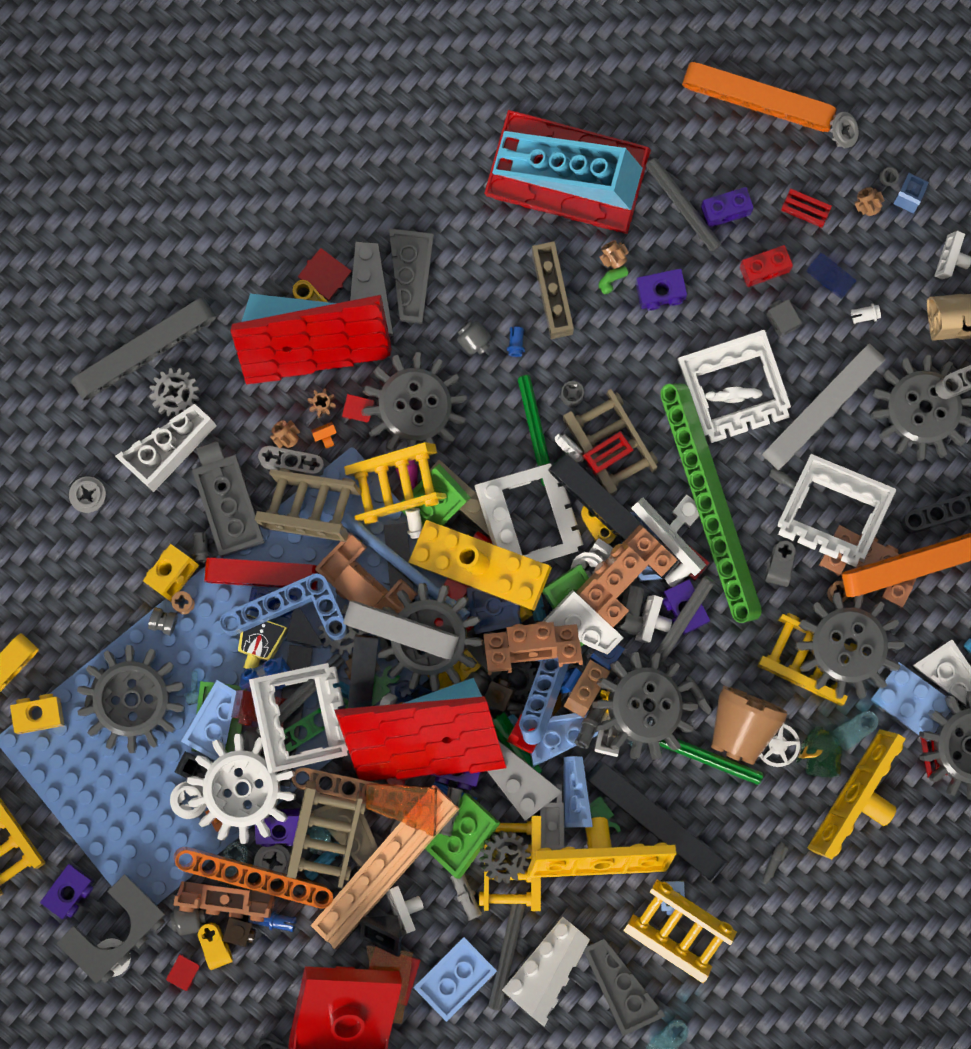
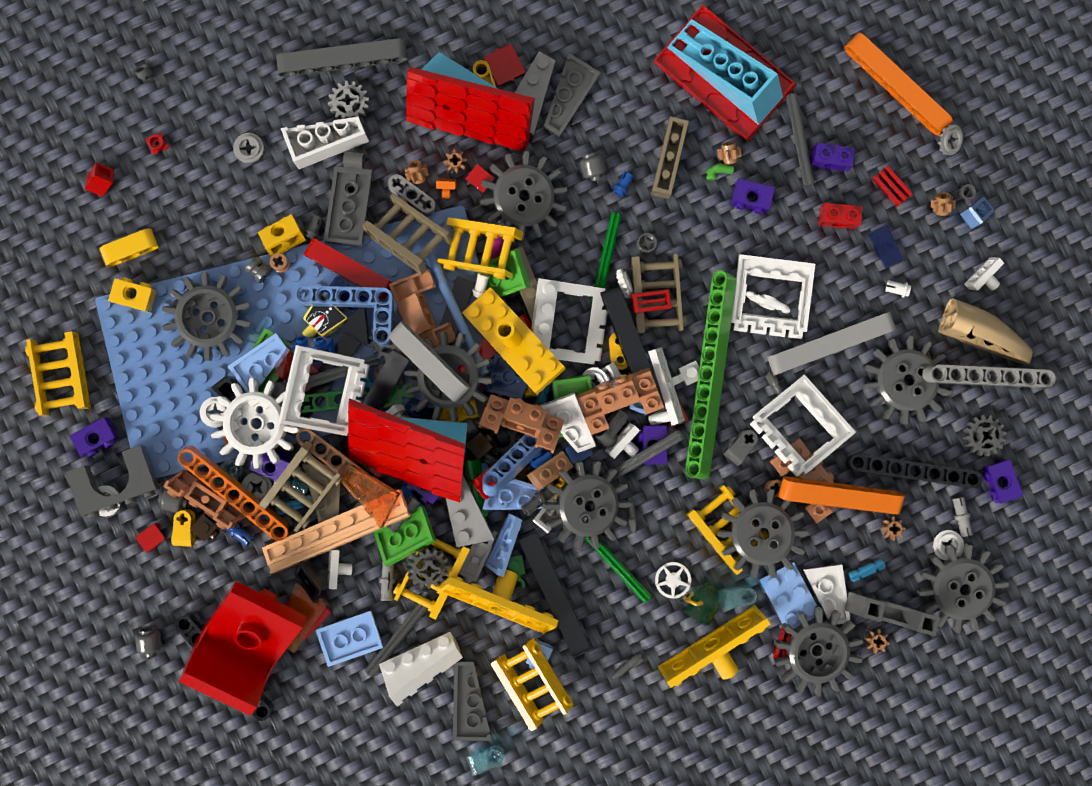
camera: 20 degrees right, 5 degrees up
medium nougat cone [711,686,787,765] -> none
dark grey brick [766,299,802,338] -> none

